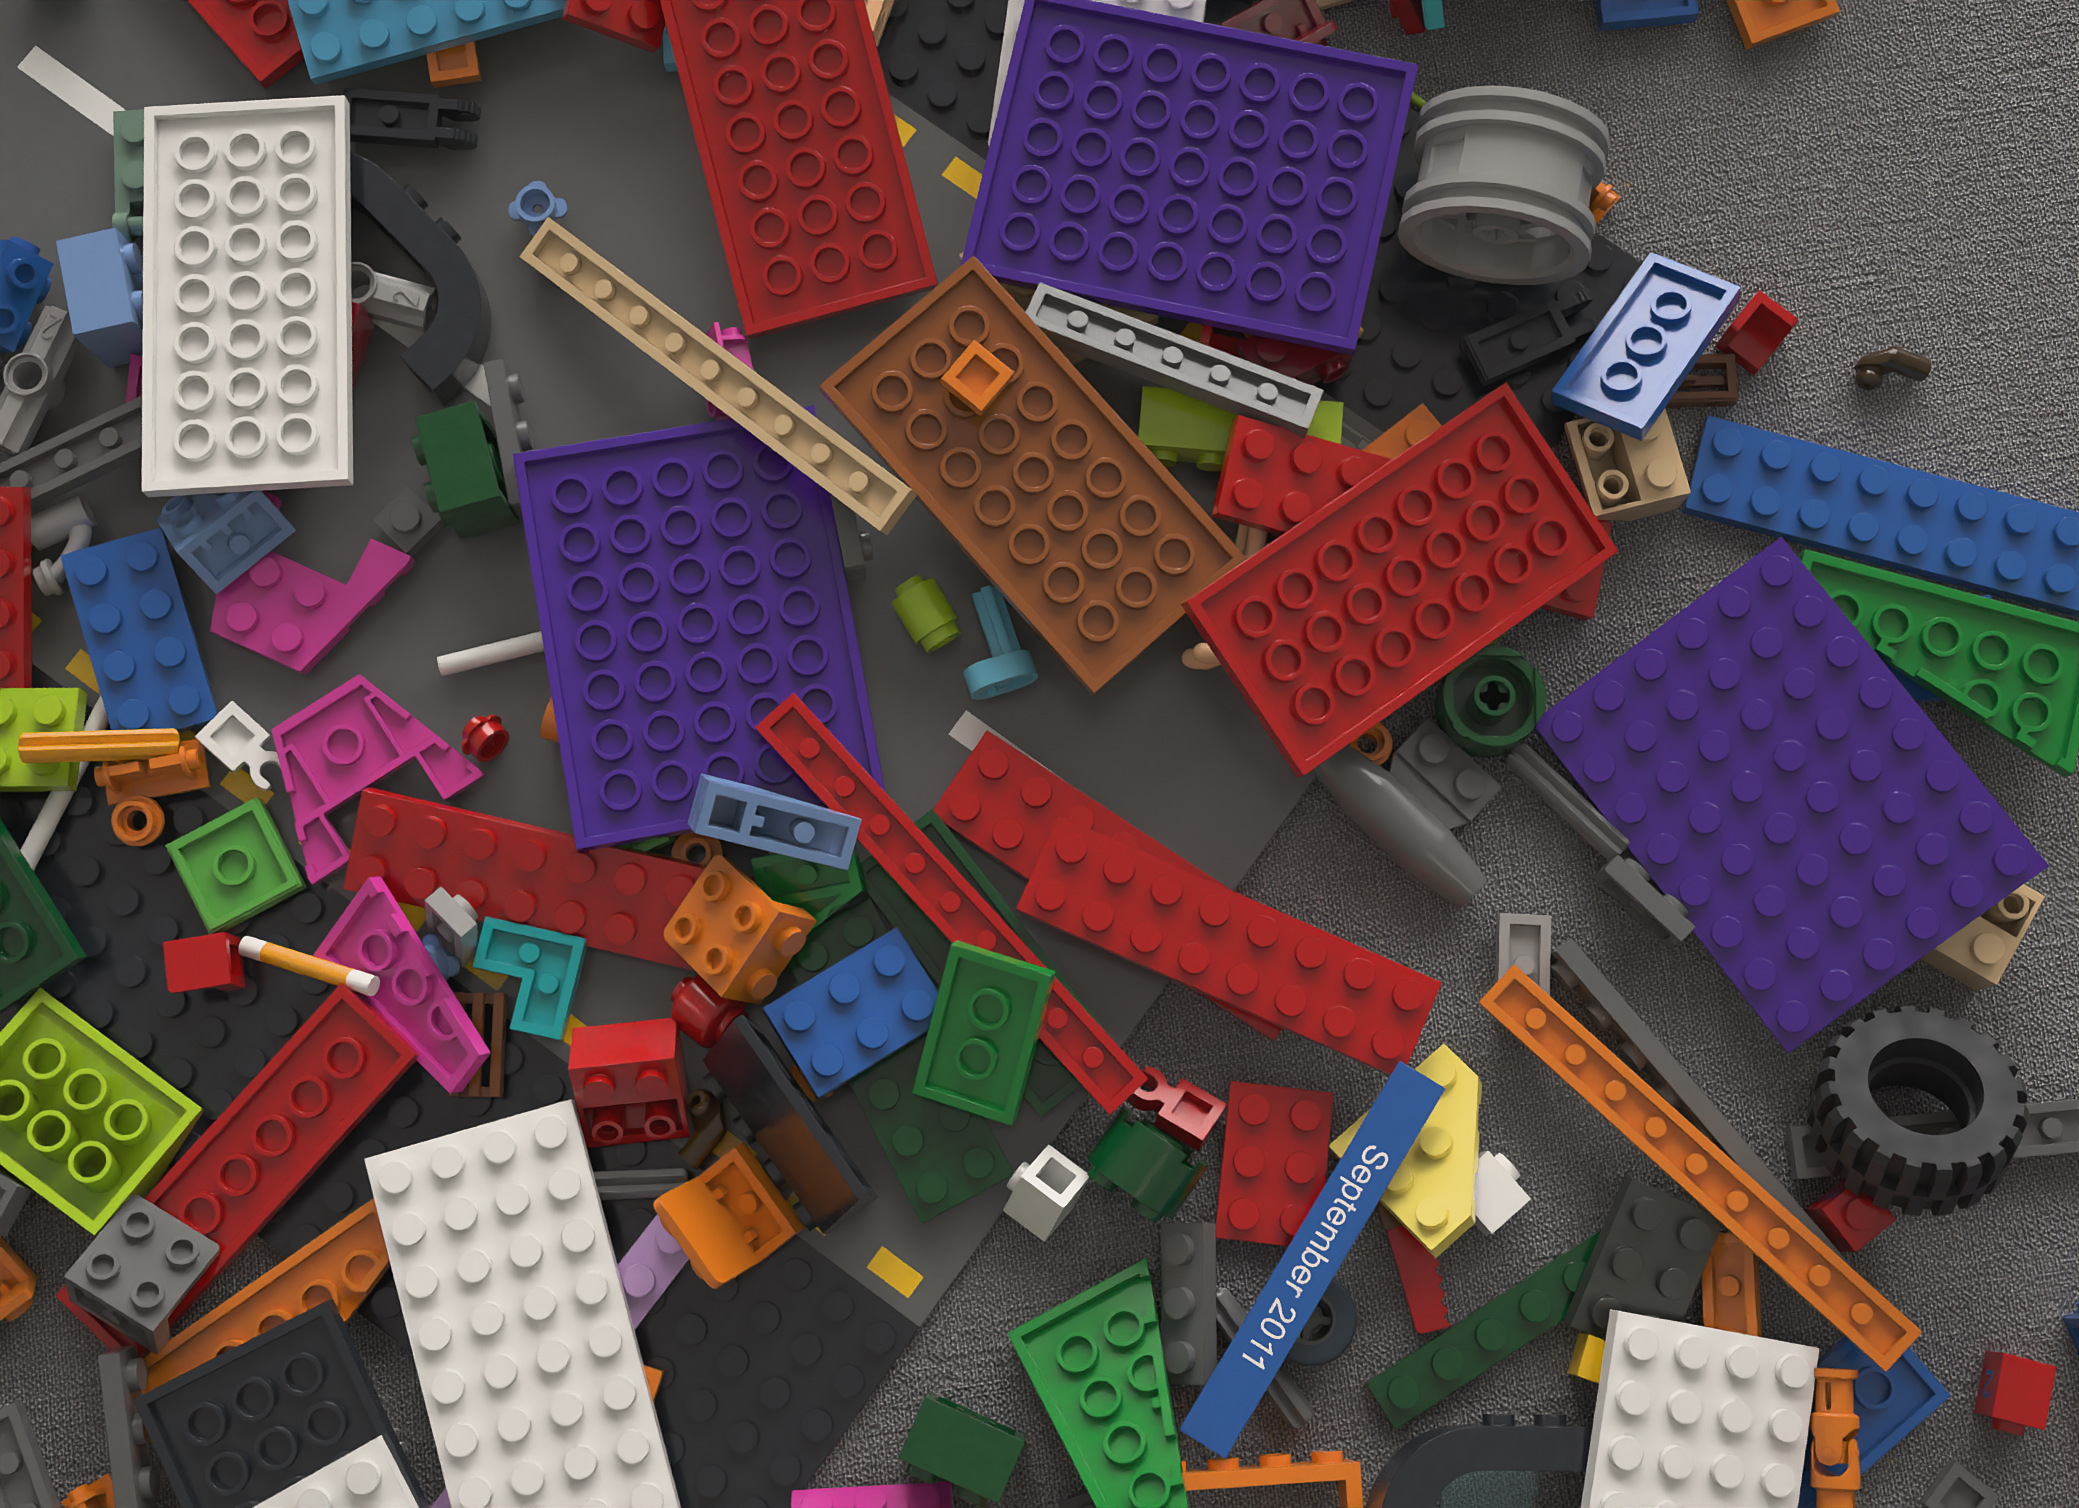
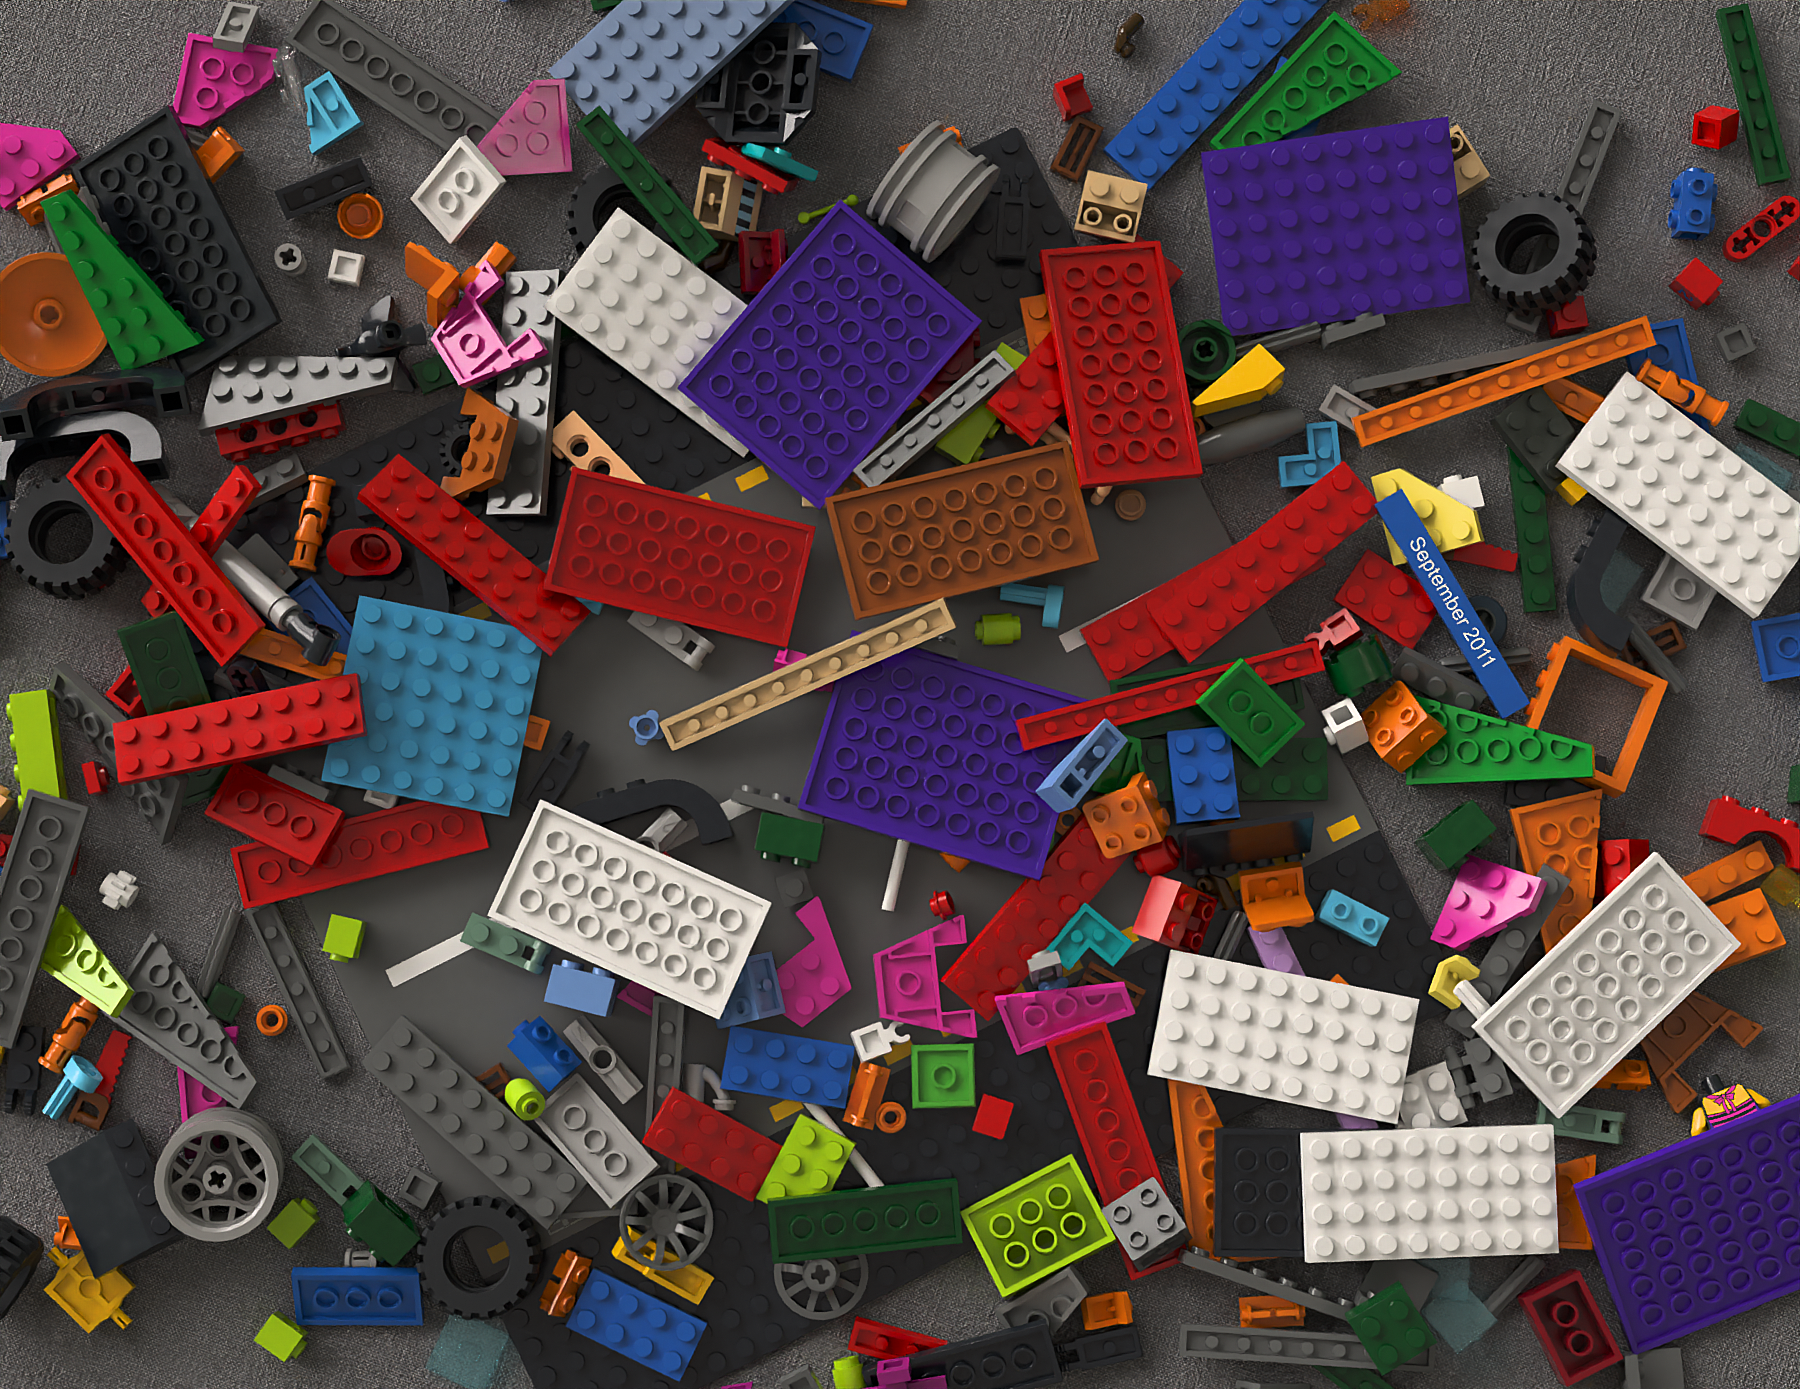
camera: 65 degrees left, 5 degrees up
light orange axle [18,728,180,763] -> none
light orange bar [238,936,380,996] -> none
orange plate [941,340,1014,416] -> none
plate [1551,252,1741,441] -> none
none -> light grey plate [627,611,716,672]
none -> medium nougat plate [1115,489,1146,521]
none -> yellow slope [1191,344,1285,418]
none -> dark azure plate [1277,421,1341,489]
none -> medium azure brick [1314,889,1389,947]
none -> orange bracket [1360,681,1447,774]

